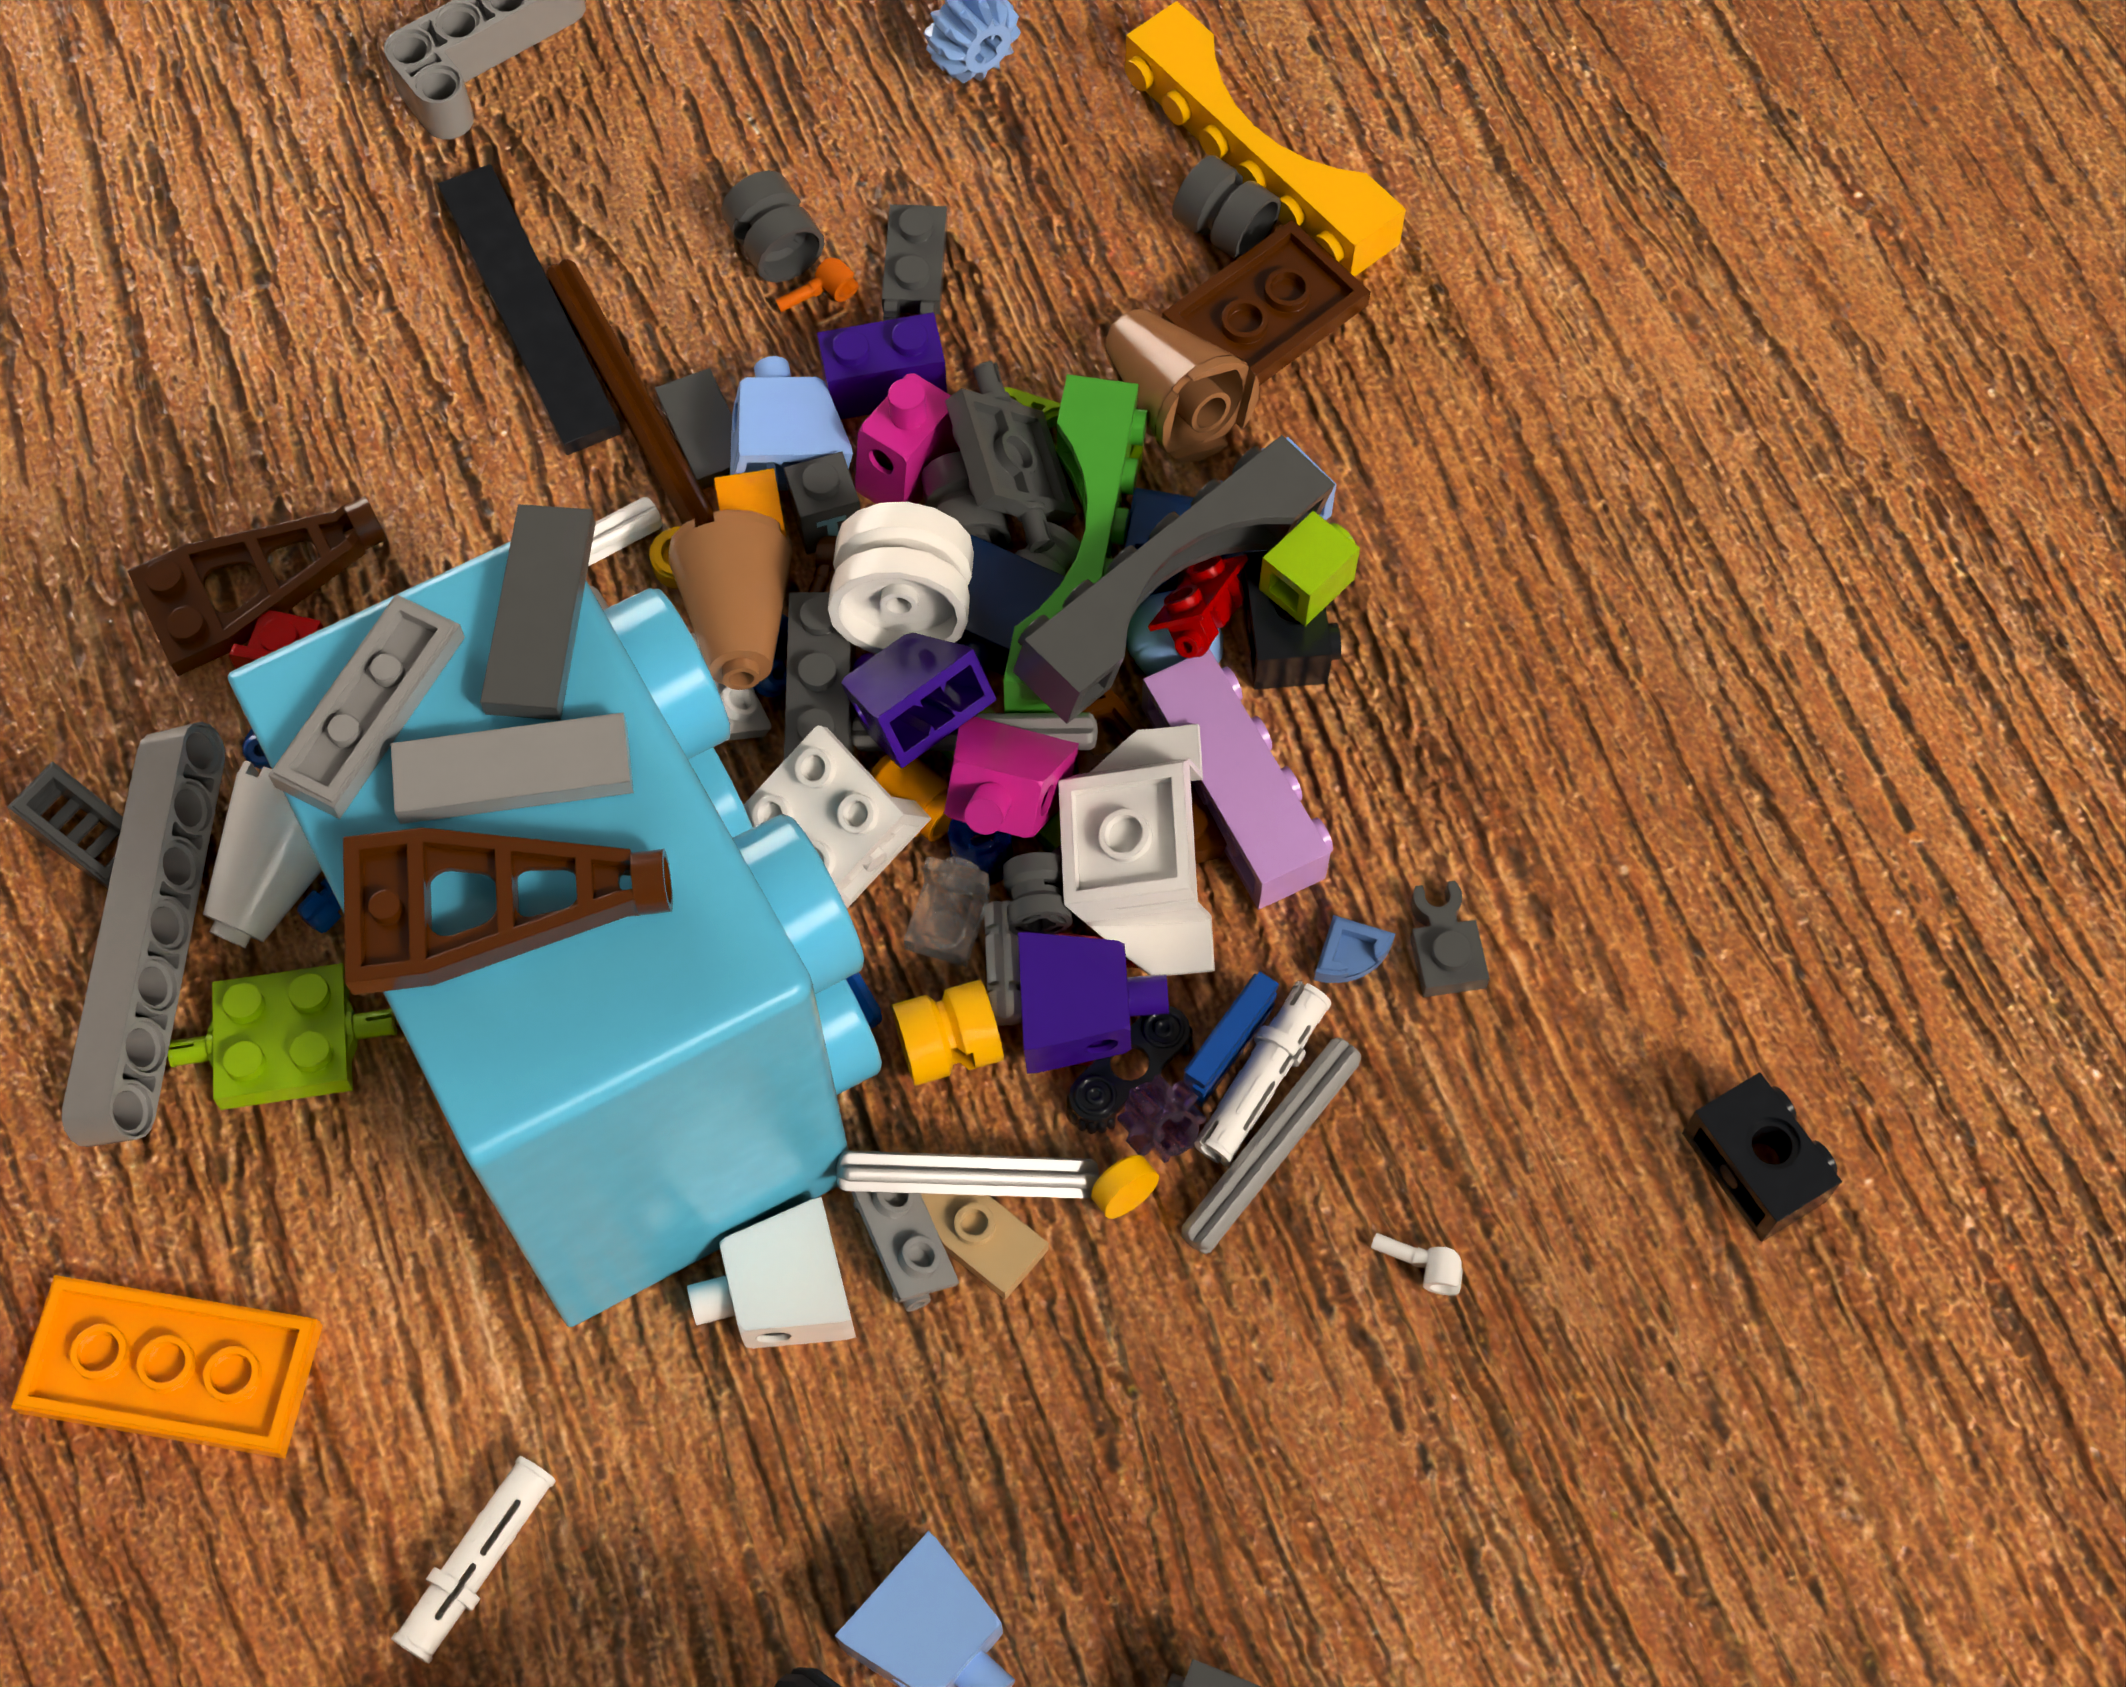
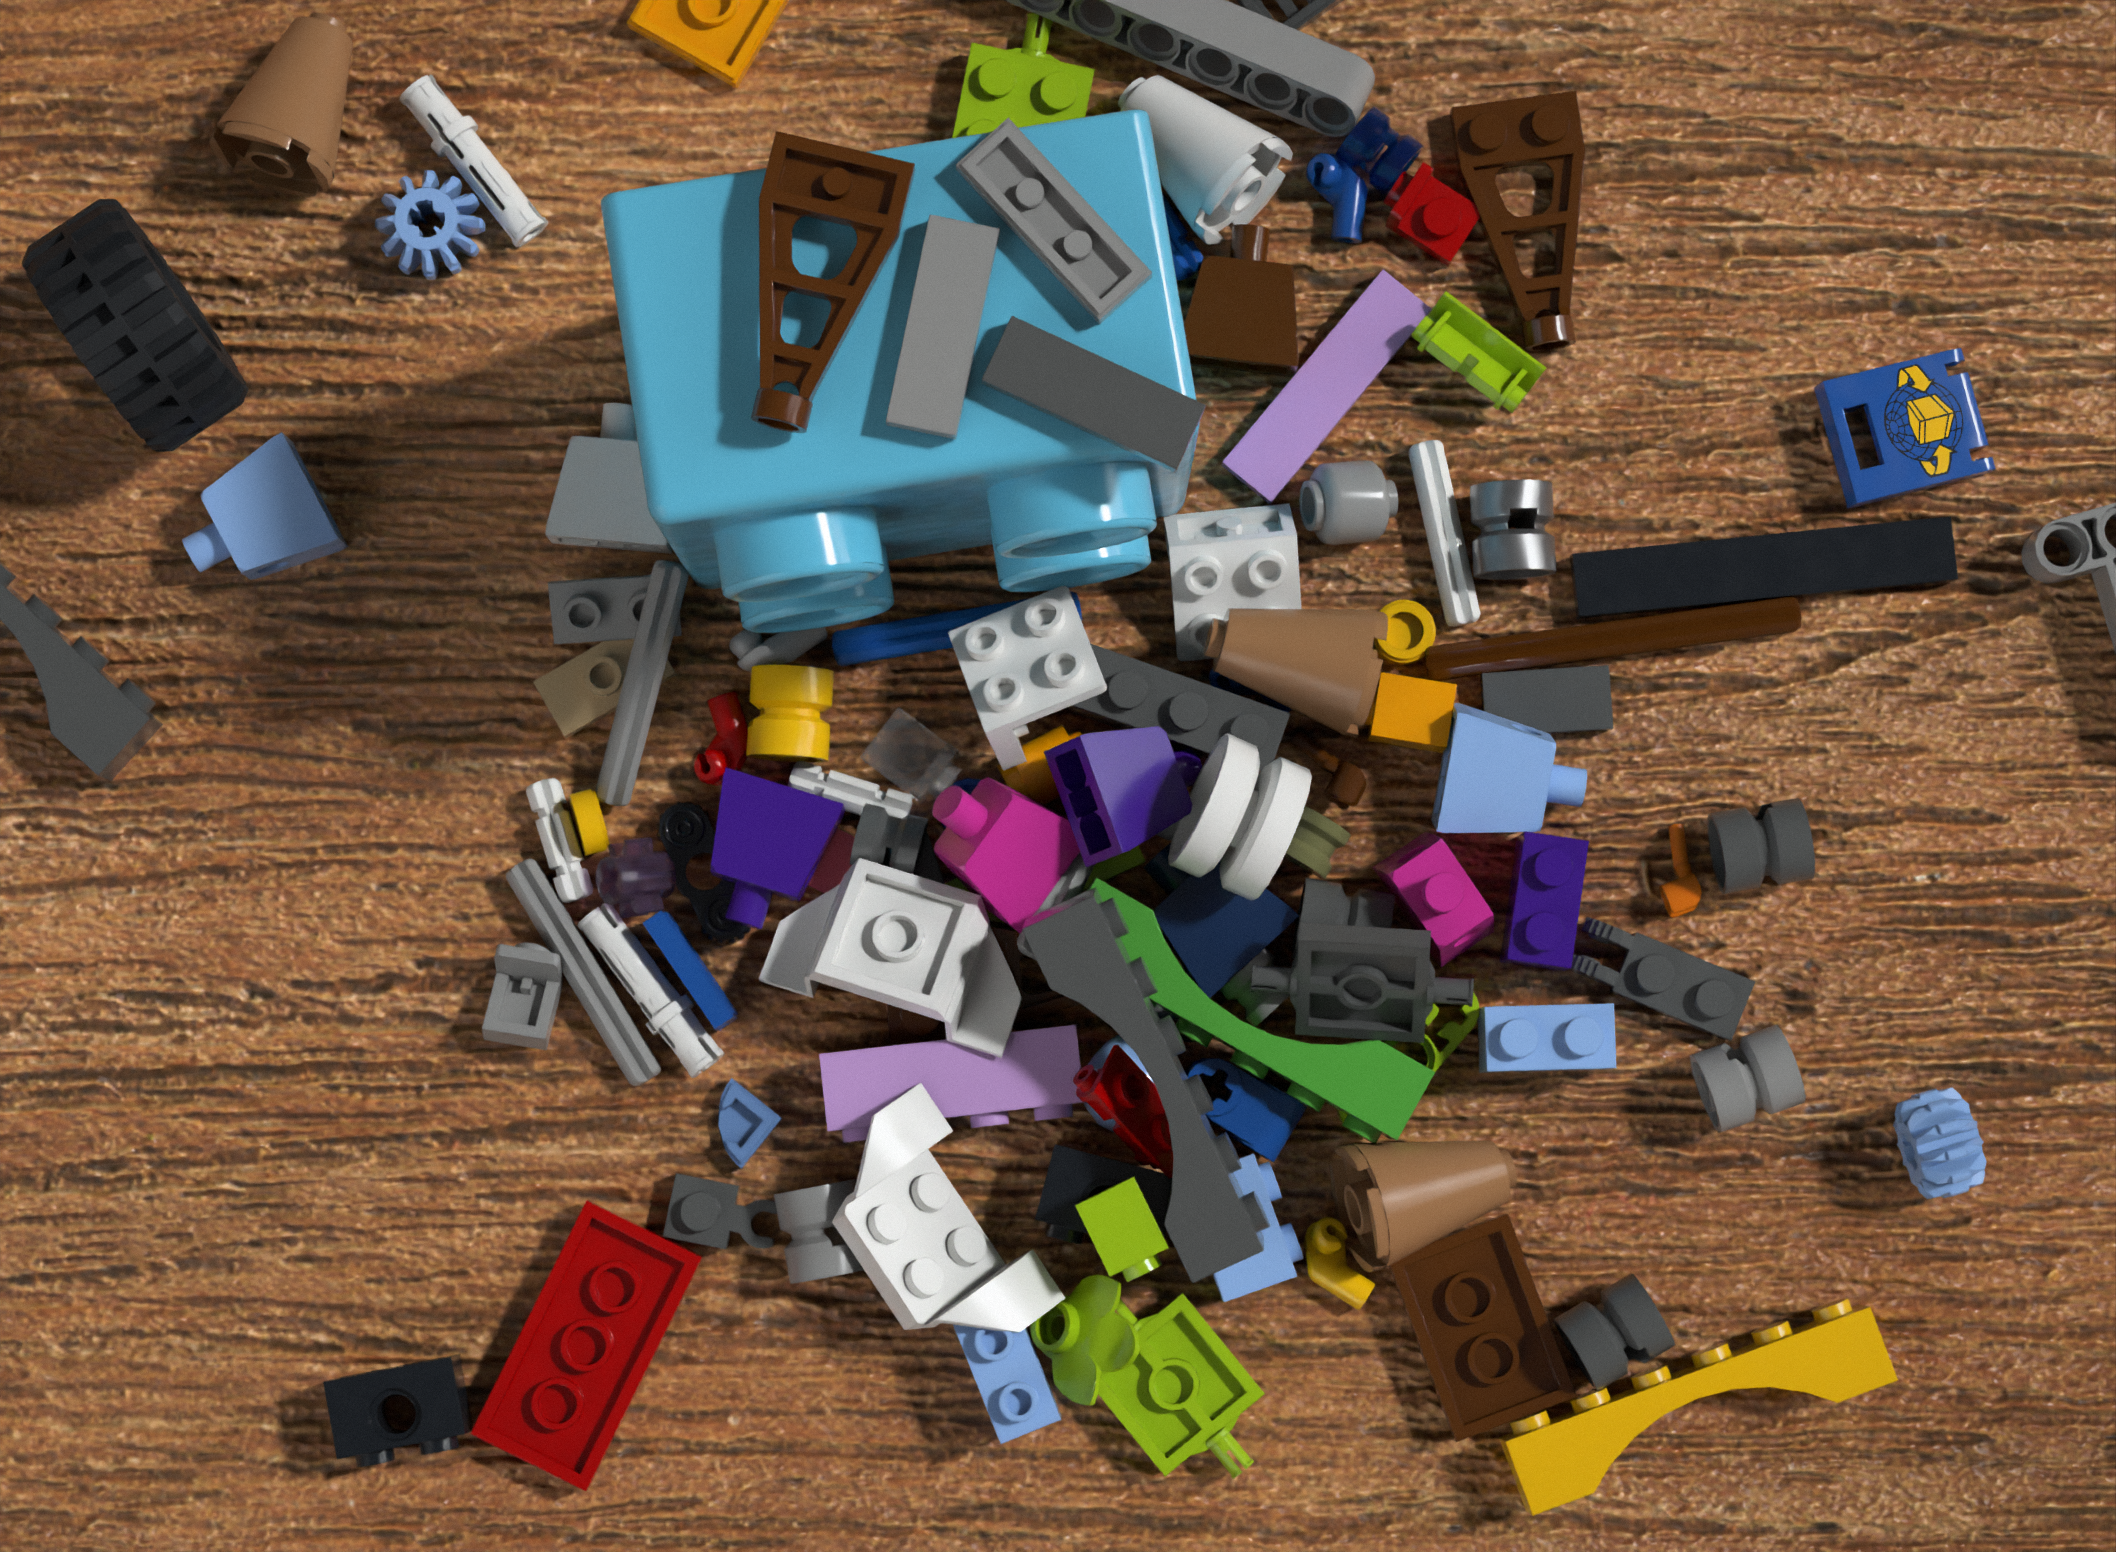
camera: 110 degrees right, 20 degrees up
dark grey brick [784,452,860,555] -> none
white hand [1371,1233,1463,1296] -> none
none -> light blue gear [375,170,485,280]
none -> red plate [470,1200,704,1491]
none -> light grey bracket [482,943,564,1050]
none -> white axle [526,778,593,903]
none -> red arm [694,691,748,786]
none -> light grey arm [729,627,827,672]
none -> light grey wheel [774,1179,864,1284]
none -> white piece [832,1083,1065,1333]
none -> light blue brick [953,1325,1061,1444]
none -> lime plate [1030,1274,1140,1406]
none -> lime plate [1098,1293,1265,1479]
none -> yellow arm [1303,1217,1375,1311]
none -> clear blue wheel [1335,106,1424,195]
none -> lime hinge [1411,291,1546,413]
none -> flat silver wheel [1469,479,1556,580]
none -> light blue brick [1478,1003,1616,1073]
none -> light grey wheel [1690,1025,1806,1133]
none -> blue container [1814,348,1996,509]

